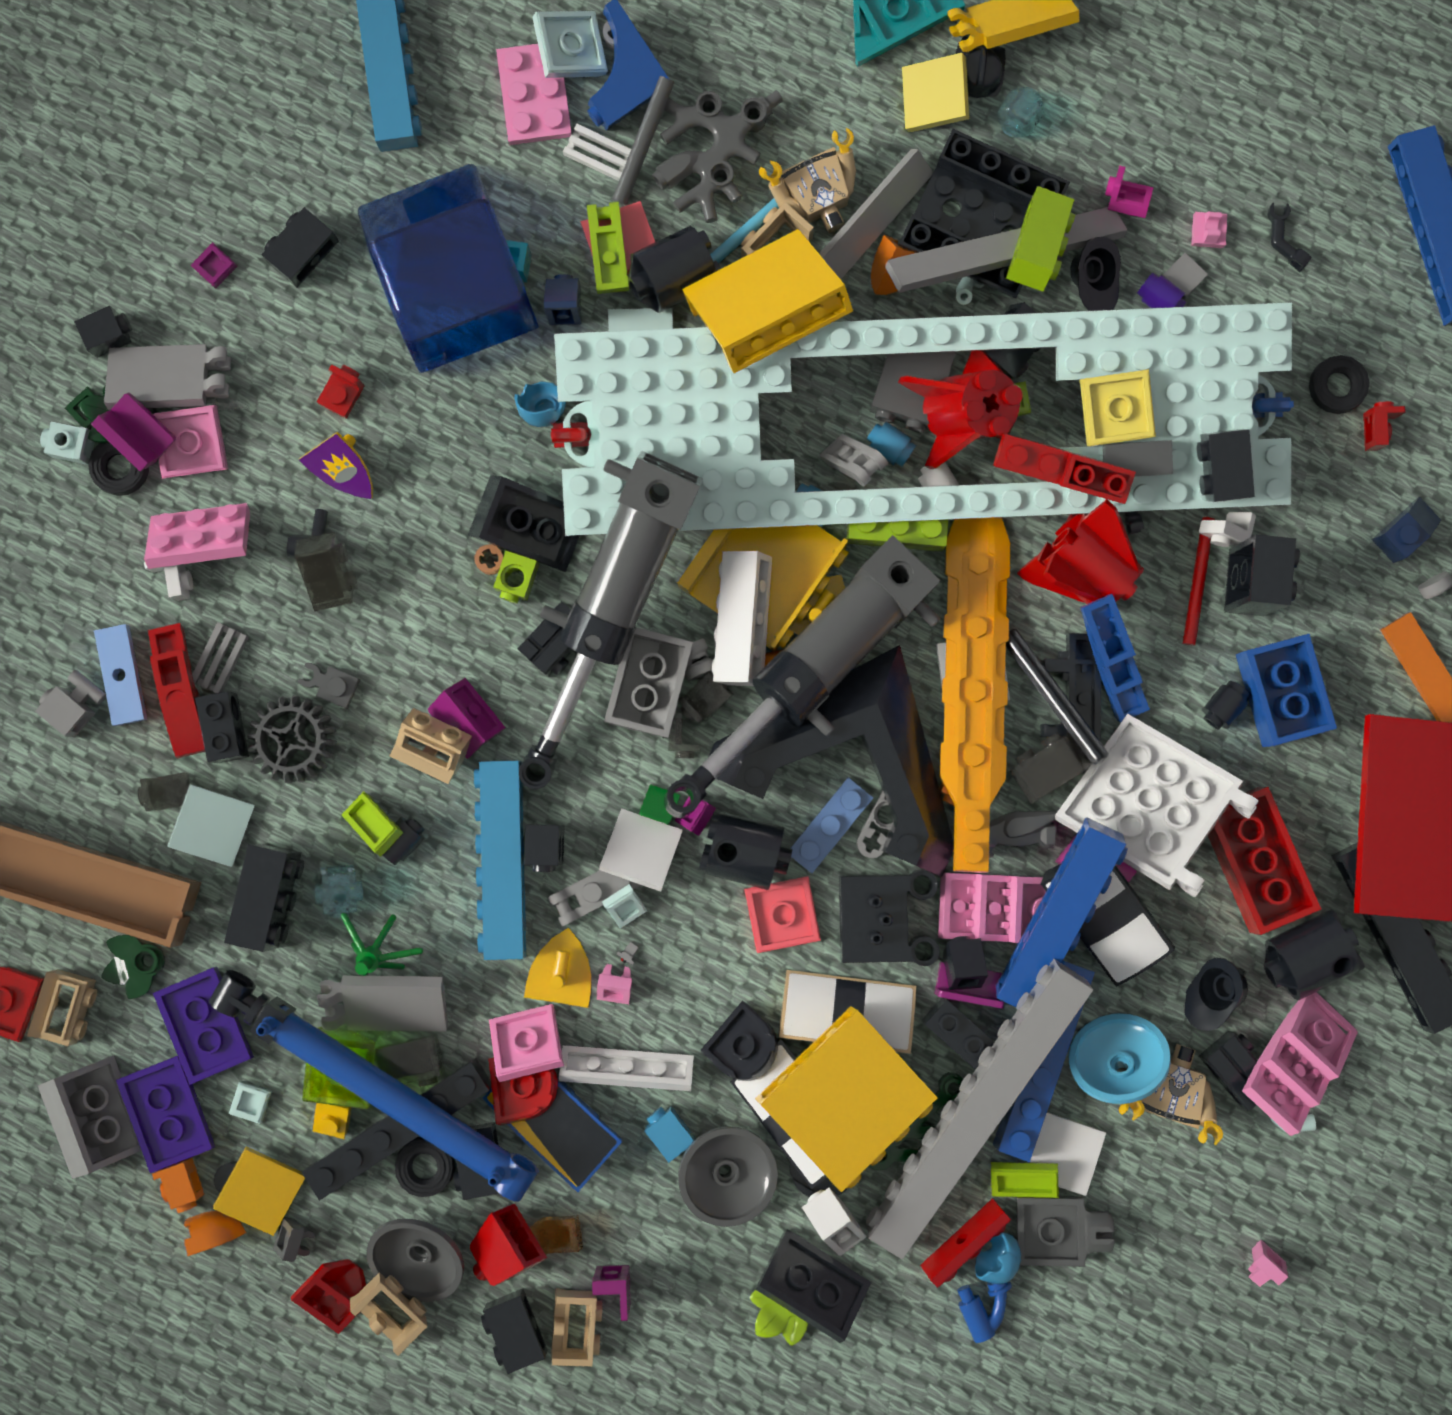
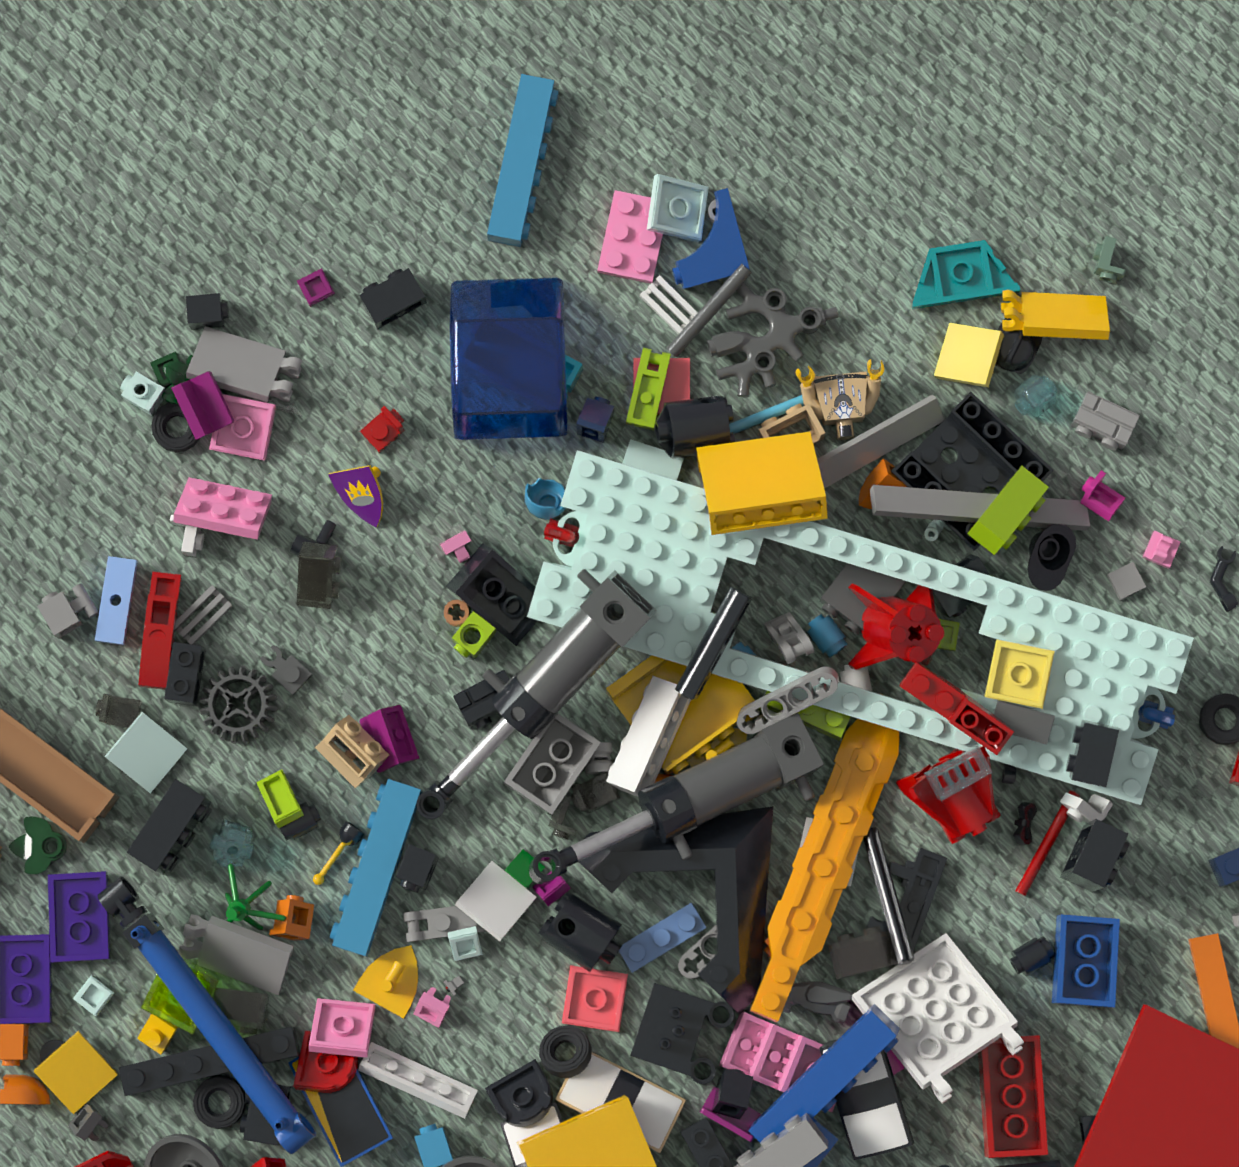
camera: 20 degrees right, 5 degrees down
blue slope [1081,594,1150,723] -> none
dark purple brick [1137,273,1187,308] -> none
none -> orange brick [269,895,314,941]
none -> hinge [313,821,365,885]
none -> bright pink tile [439,530,471,563]
none -> black tyre [539,1025,592,1078]
none -> black brick [675,587,752,700]
none -> light grey beam [737,667,839,734]
none -> clear light blue slope [924,746,993,801]
none -> black piece [1013,802,1037,845]
none -> light grey brick [1071,391,1140,451]

